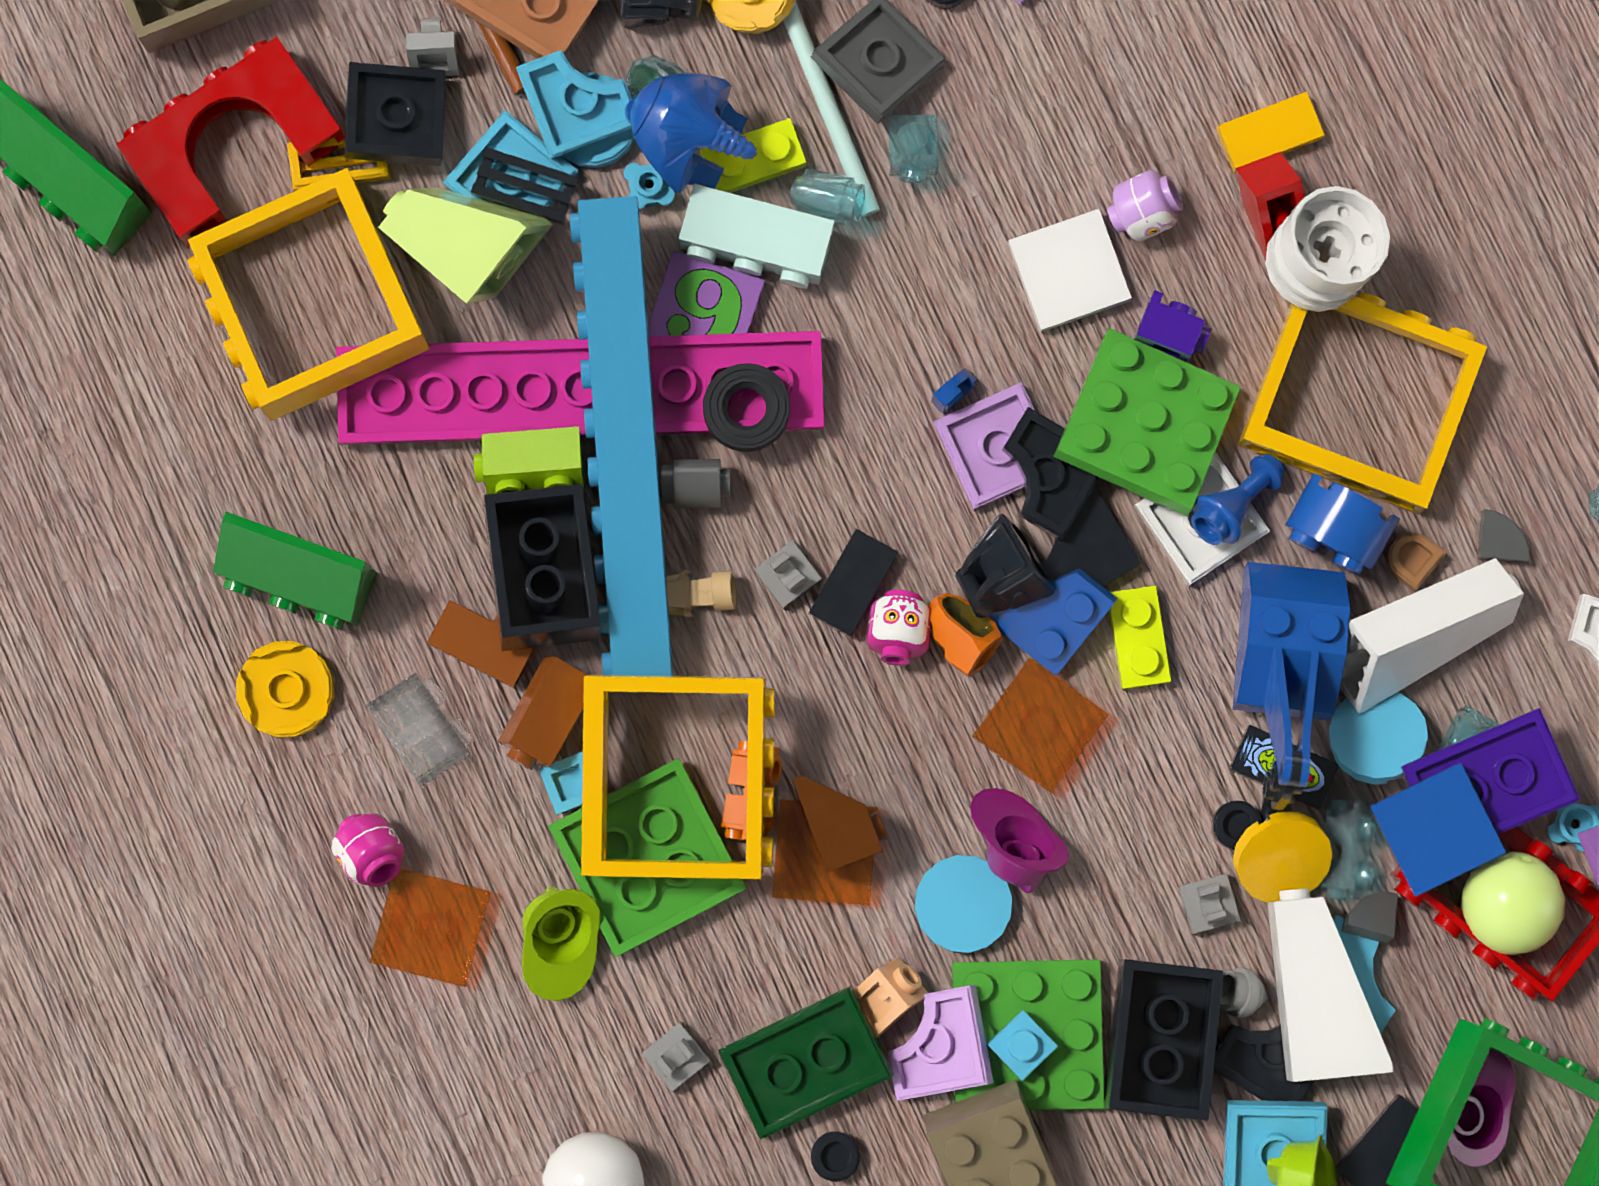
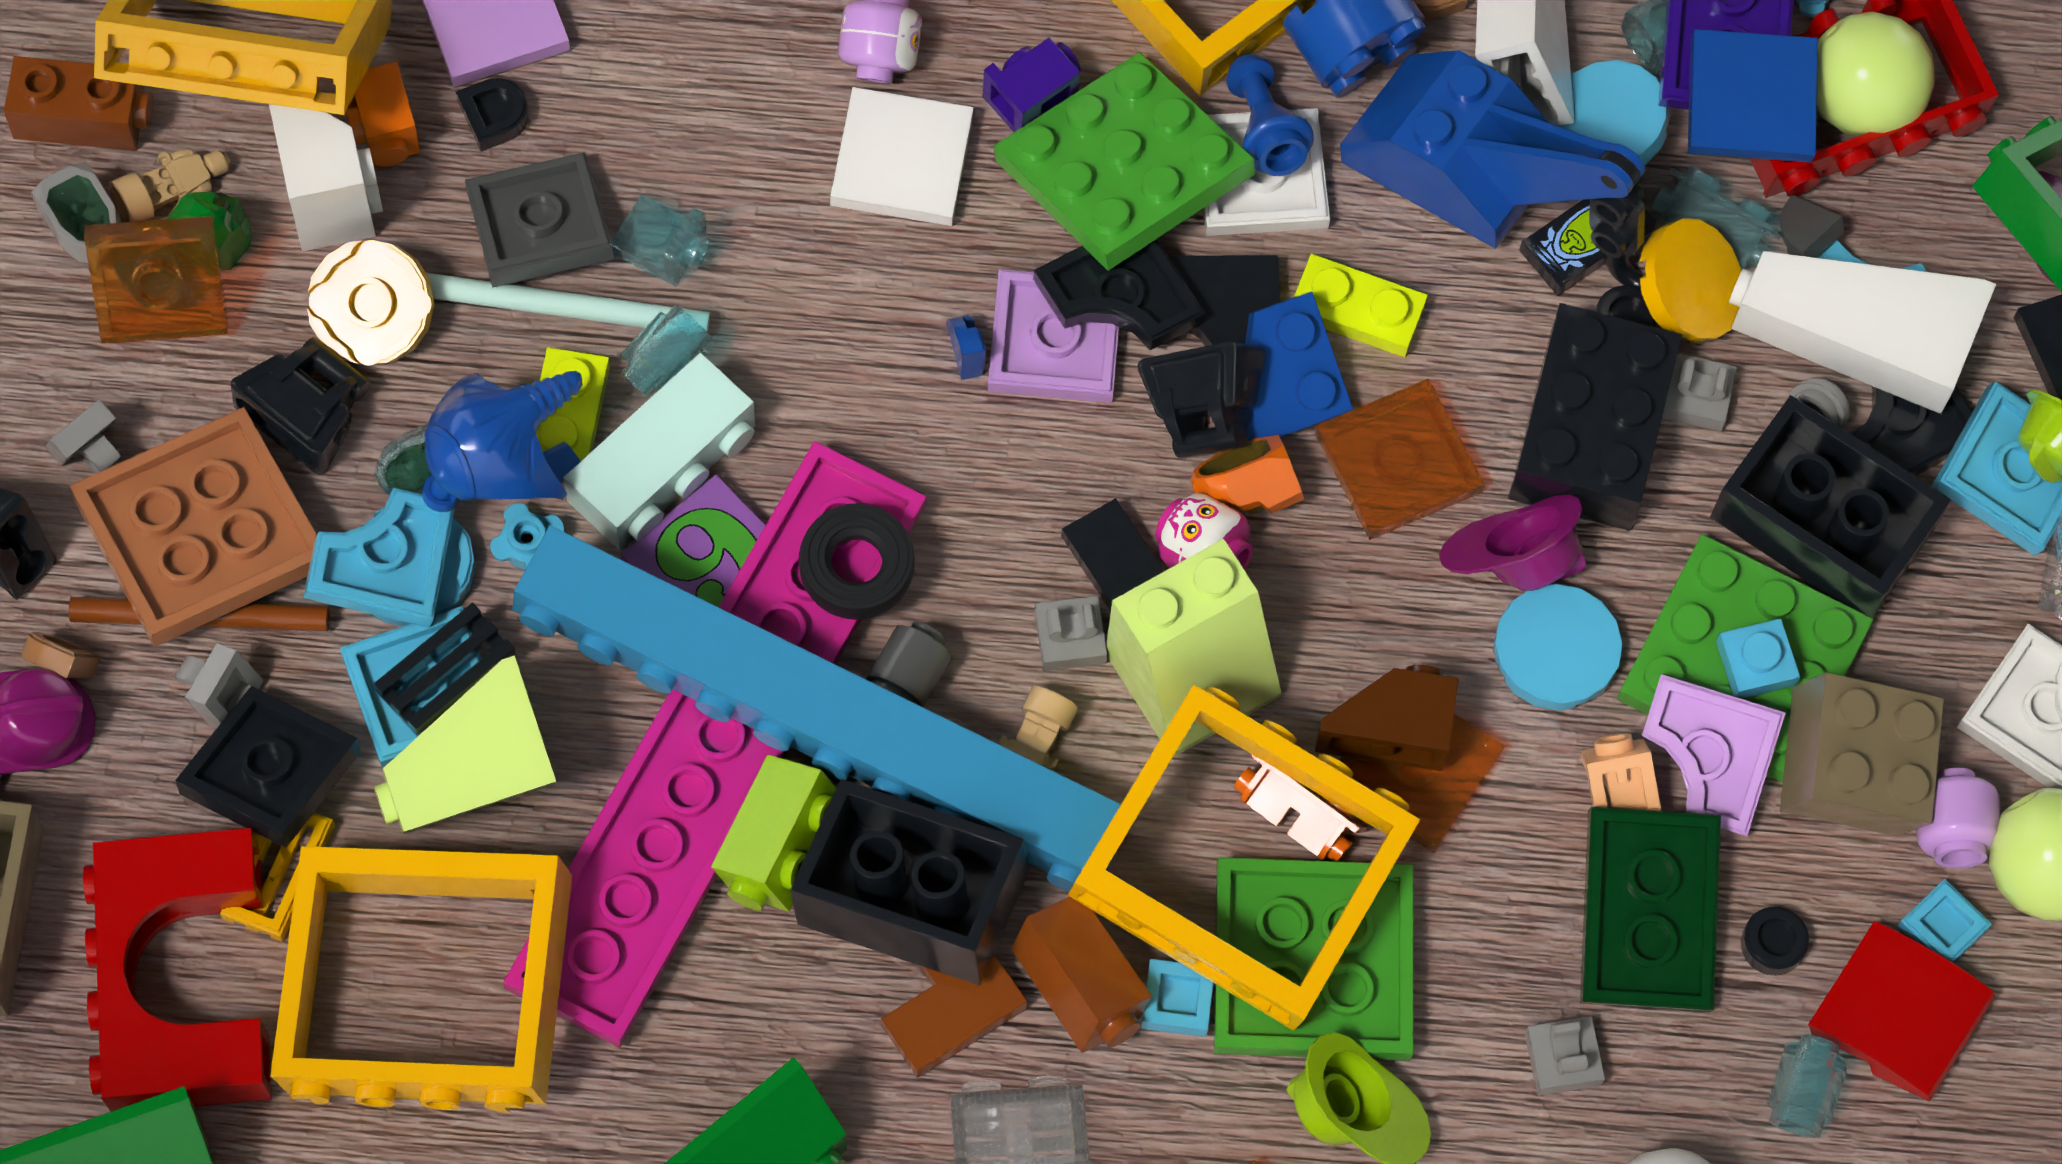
camera: 65 degrees left, 15 degrees down
none -> yellowish green slope [1106,539,1281,757]
none -> black brick [1508,303,1682,531]

